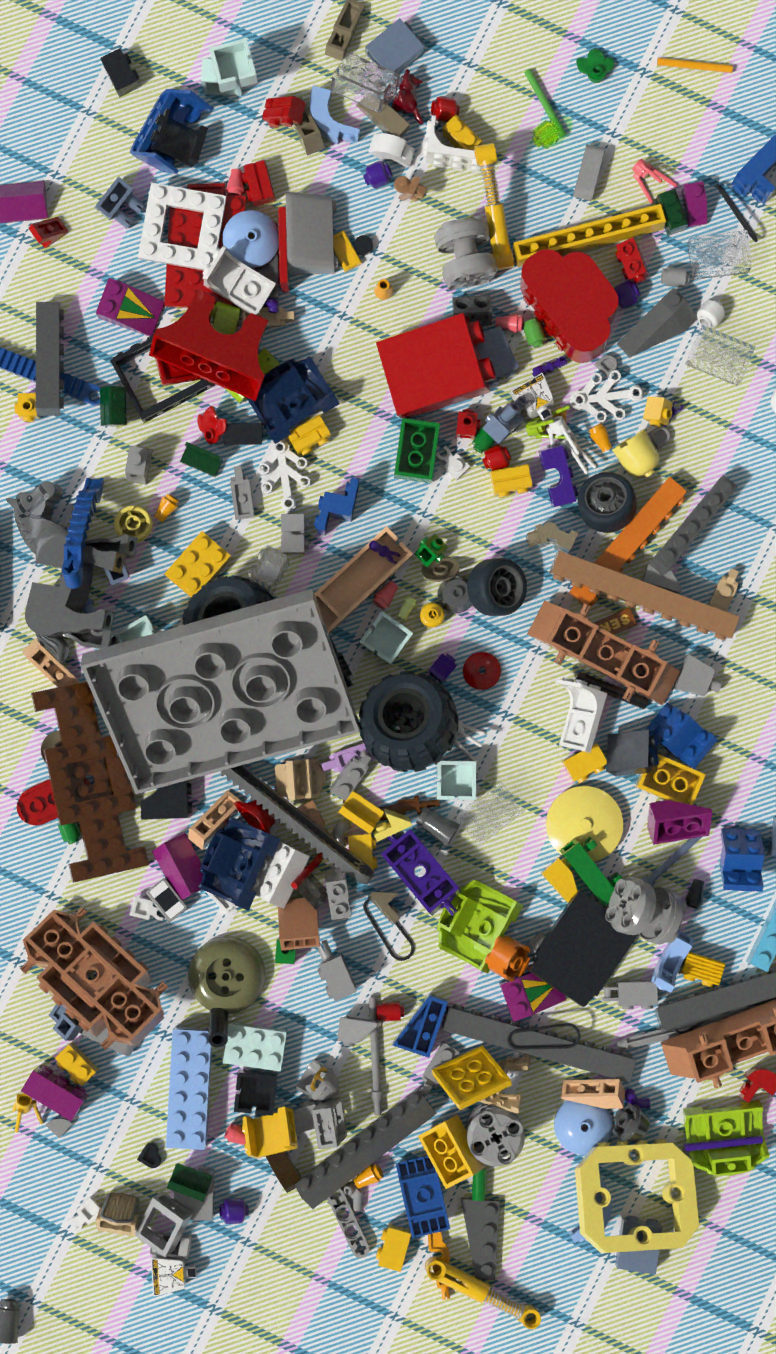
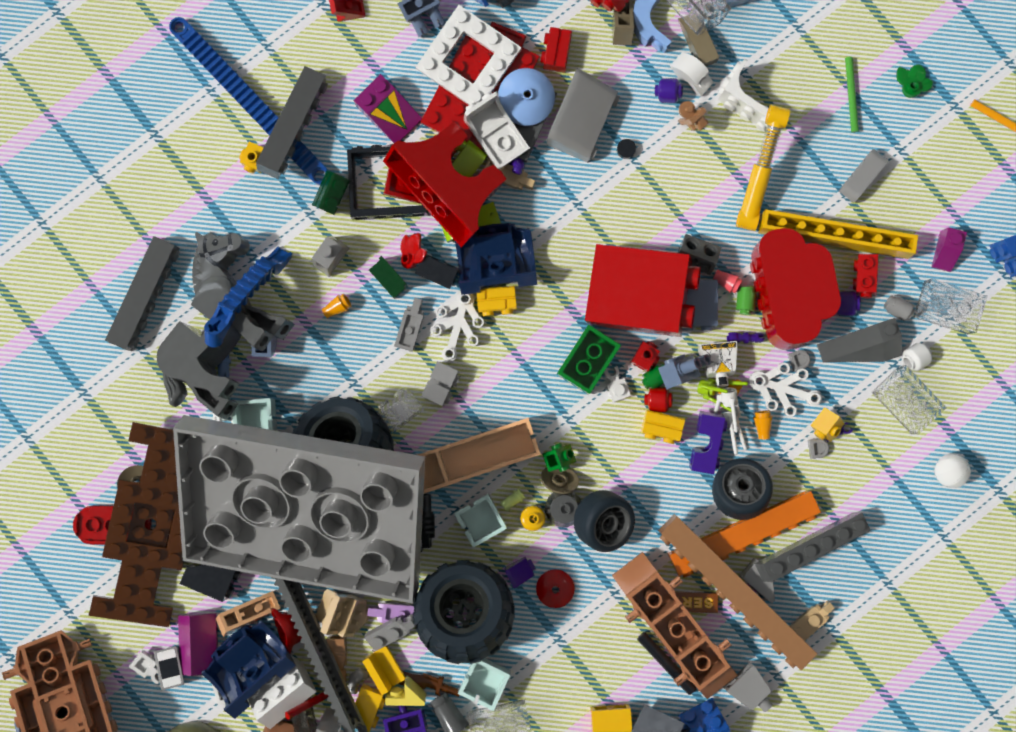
camera: 30 degrees right, 0 degrees up
light nougat slope [22,638,80,687] -> none
green brick [58,820,82,845] -> none
light yellow cone [114,505,153,543] -> none
yellow brick [164,531,232,597] -> none
coral cone [226,169,244,196] -> none
red tile [278,207,289,292] -> none
blue bracket [314,477,359,535] -> none
yellow tile [333,230,362,273] -> none
dark purple piece [369,540,401,564] -> none
coral cone [373,581,399,610] -> none
light orange cone [374,279,393,300] -> none
dark red animal [392,69,424,125] -> none
red head [431,96,460,122] -> none
light grey piece [434,216,498,290] -> none
yellow brick [442,115,483,151] -> none
white plant [455,721,486,764] -> none
dark tan hips [526,522,578,554] -> none
clear neon green head [532,120,561,149] -> none
white bracket [555,677,607,753] -> none
light yellow cylinder [612,429,660,478] -> none
coral plant [632,159,678,204] -> none
dark green brick [655,189,688,236] -> none
black piece [716,184,758,242] -> none

